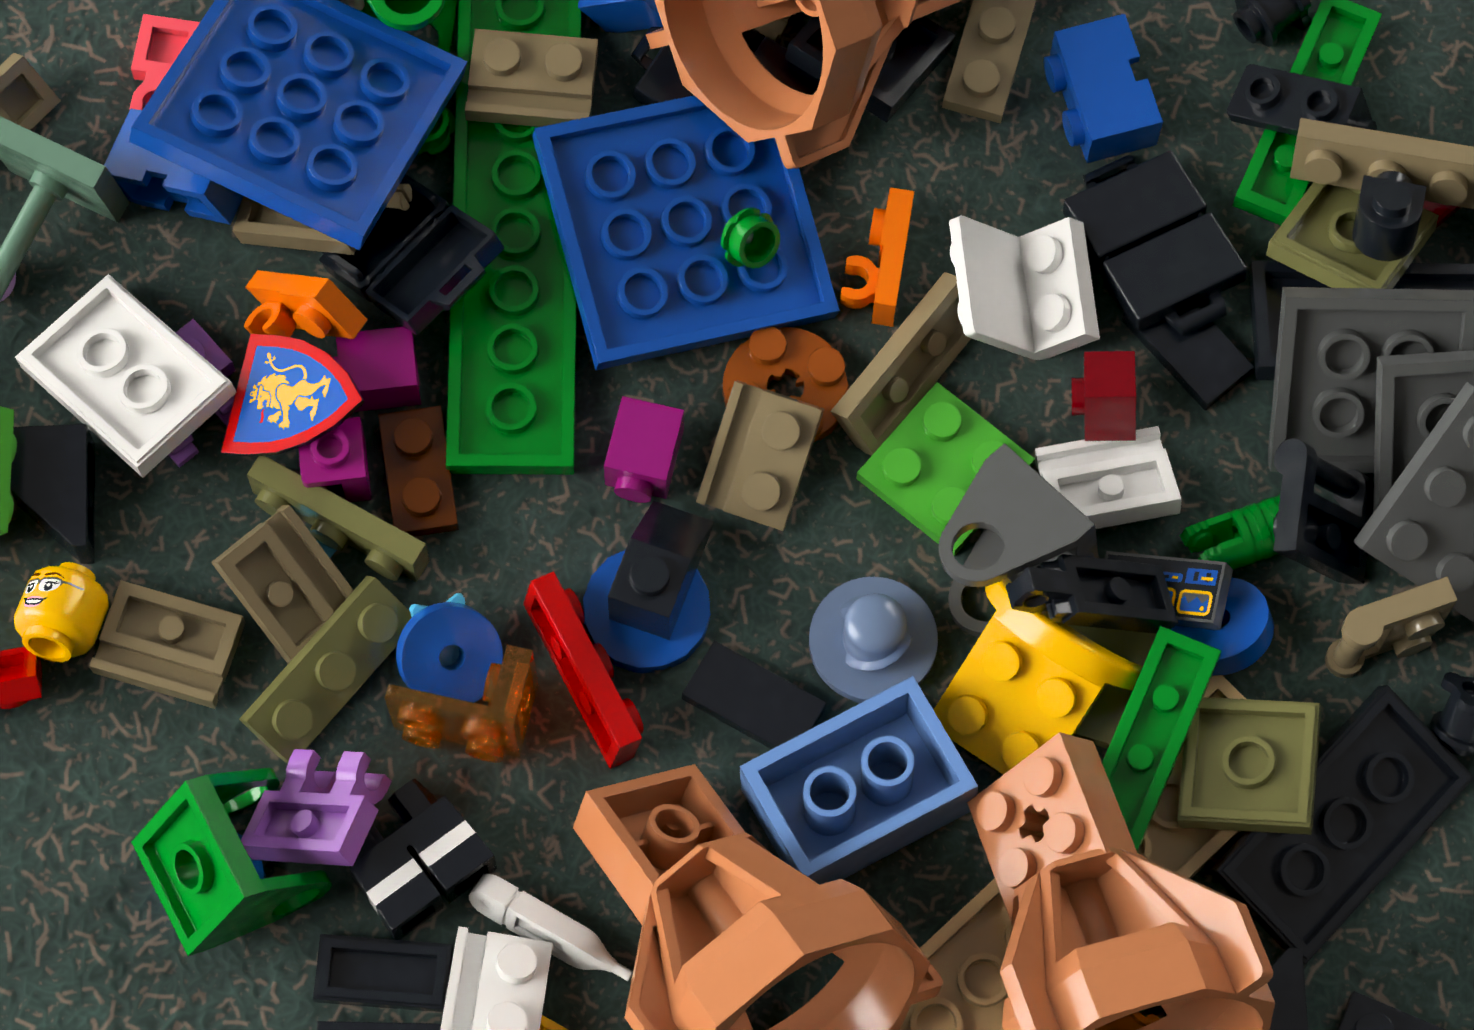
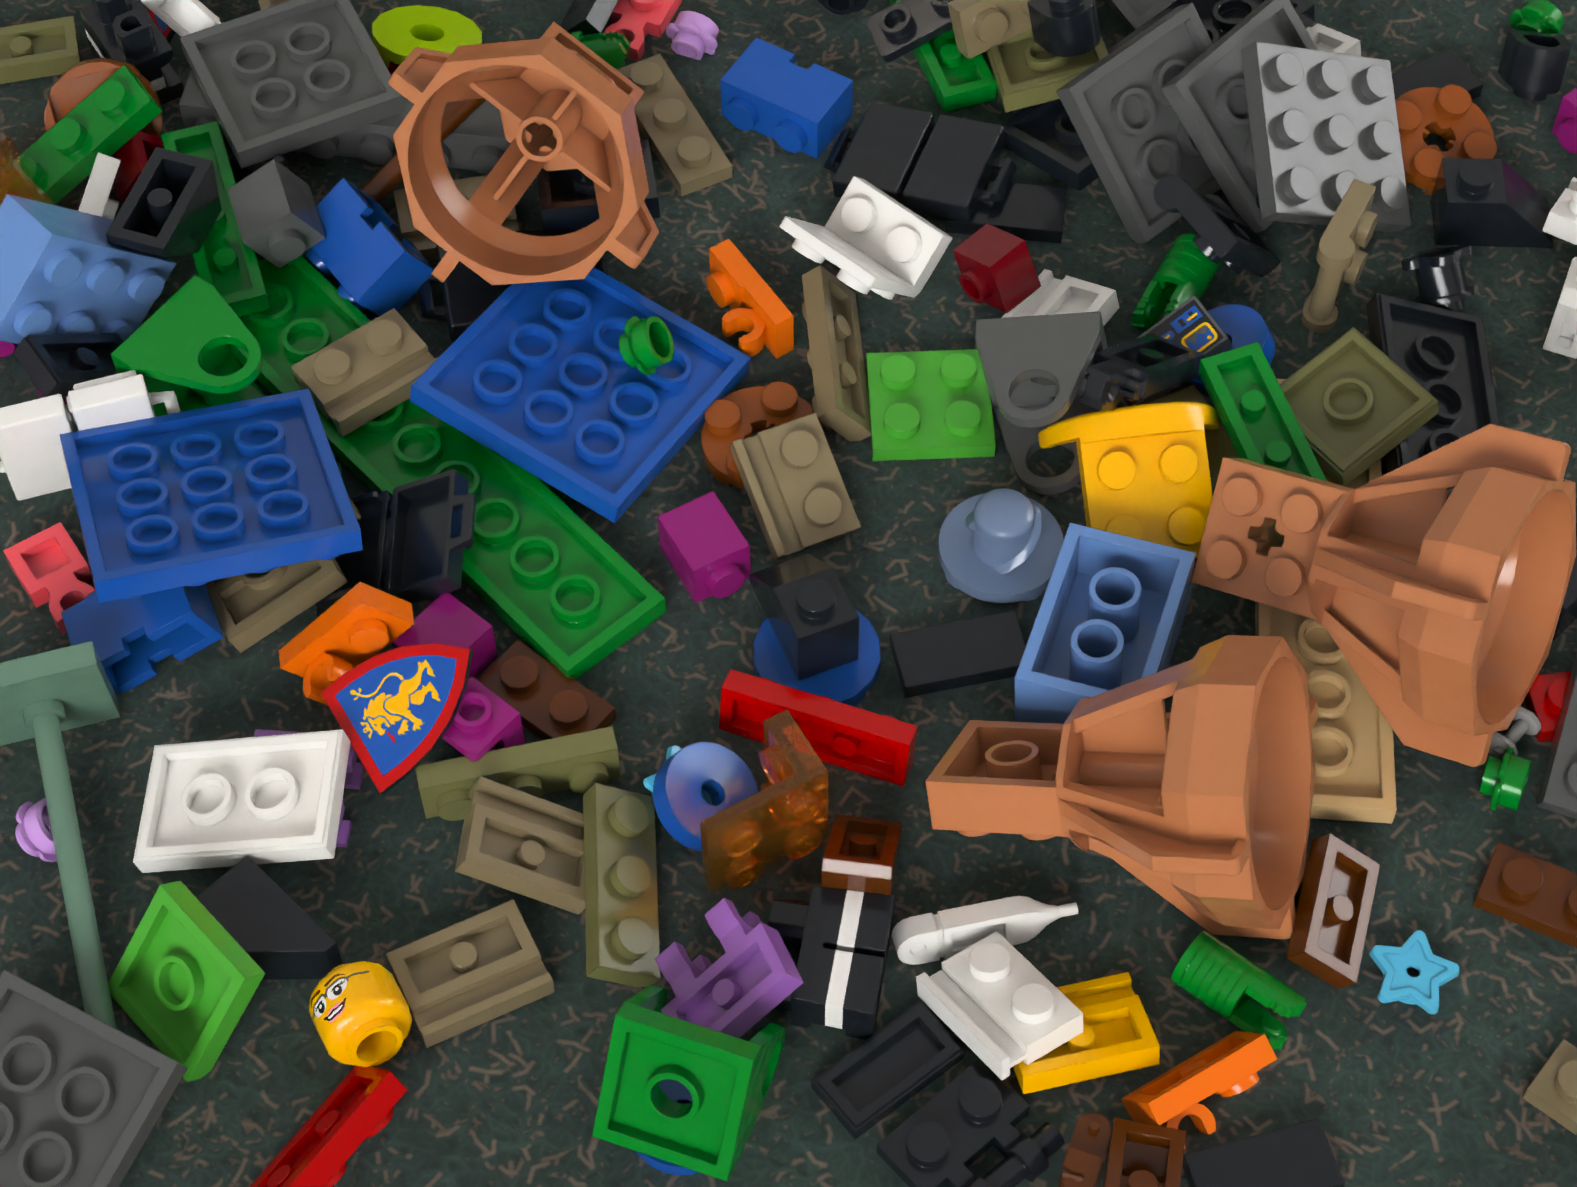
camera: 40 degrees left, 15 degrees down
none -> reddish brown slope [822,814,902,895]

